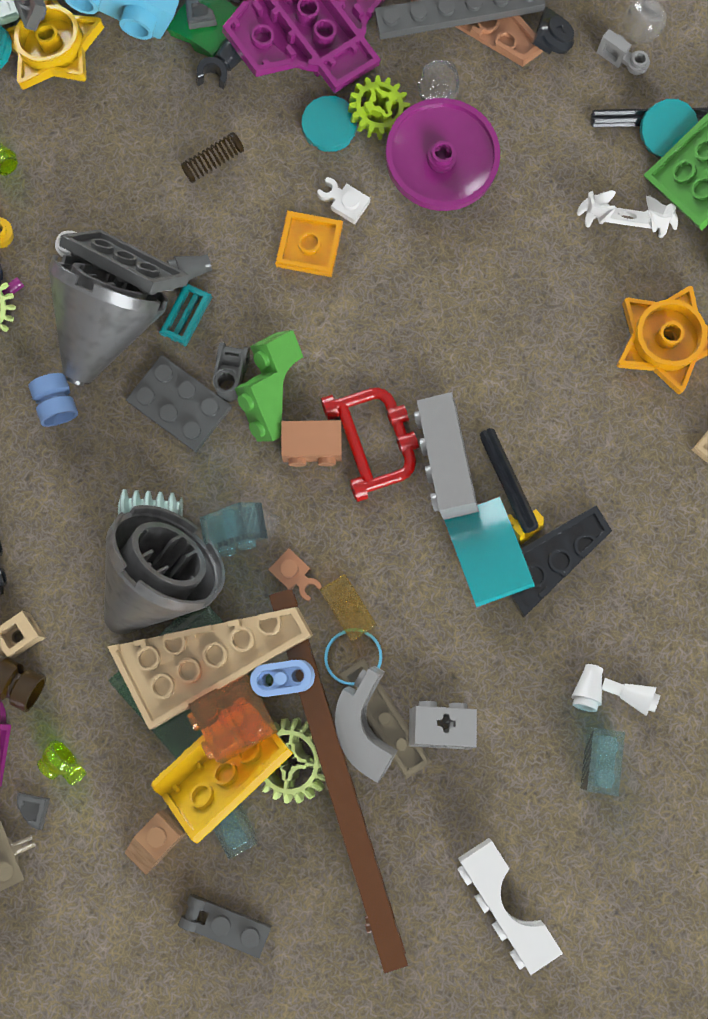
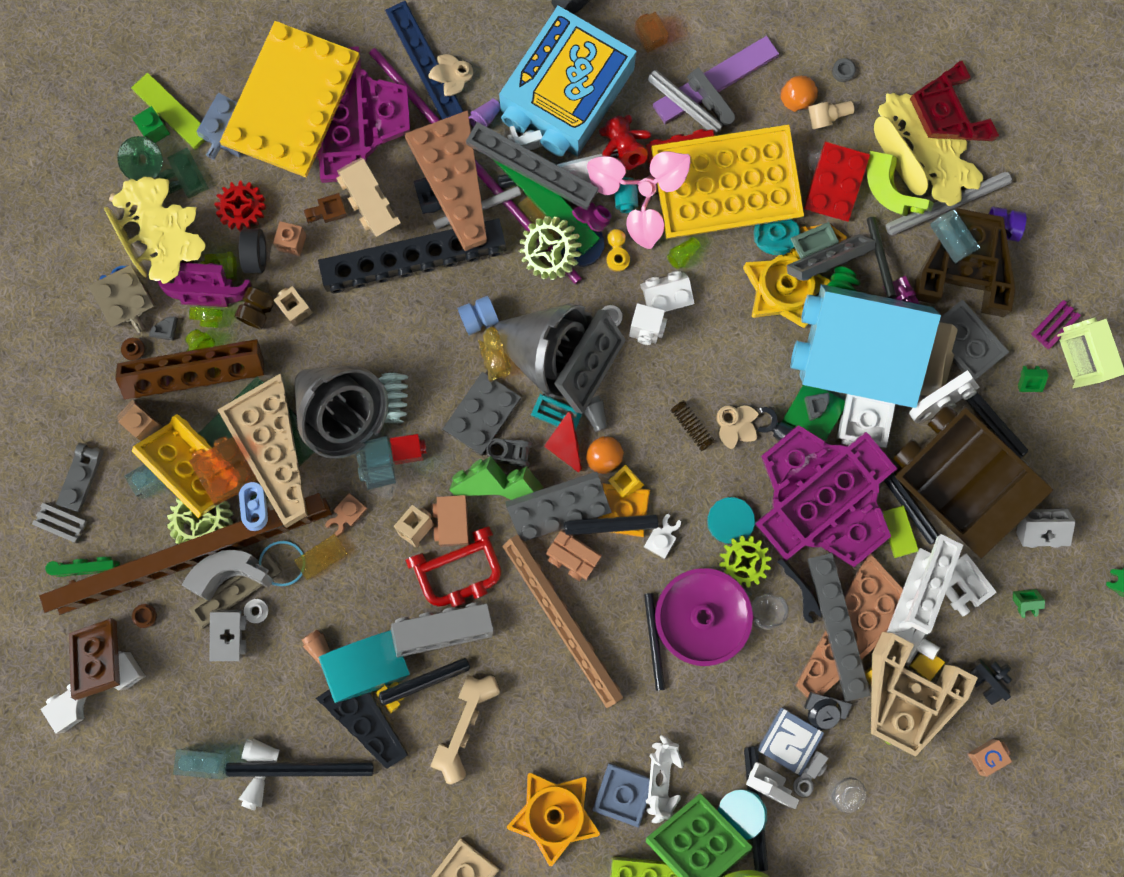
camera: 85 degrees right, 0 degrees up
none -> light grey tile [32,503,87,543]
none -> green plate [45,556,120,577]
none -> reddish brown tile [69,618,120,701]
none -> reddish brown brick [115,339,264,400]
none -> reddish brown plate [121,337,145,361]
none -> reddish brown plate [132,604,157,628]
none -> clear neon green piece [189,307,224,328]
none -> black axle [225,762,374,777]
none -> white plate [244,599,268,623]
none -> nougat cone [301,629,330,667]
none -> red brick [390,434,427,465]
none -> tan brick [394,505,434,548]
none -> tan plate [431,675,500,785]
none -> clear yellow animal [478,327,512,382]
none -> medium nougat plate [502,534,623,708]
none -> dark grey plate [506,471,612,541]
none -> red tile [544,411,582,473]
none -> nougat brick [546,529,602,582]
none -> black axle [564,515,659,535]
none -> orange hair [586,436,624,474]
none -> sand blue tile [592,763,650,828]
none -> yellow slope [608,465,644,498]
none -> white brick [629,303,667,345]
none -> white bracket [640,271,694,312]
none -> black bar [644,593,665,691]
none -> tan plate [716,405,759,449]
none -> white bracket [746,762,799,809]
none -> tile [758,708,824,776]
none -> black arm [776,558,822,624]

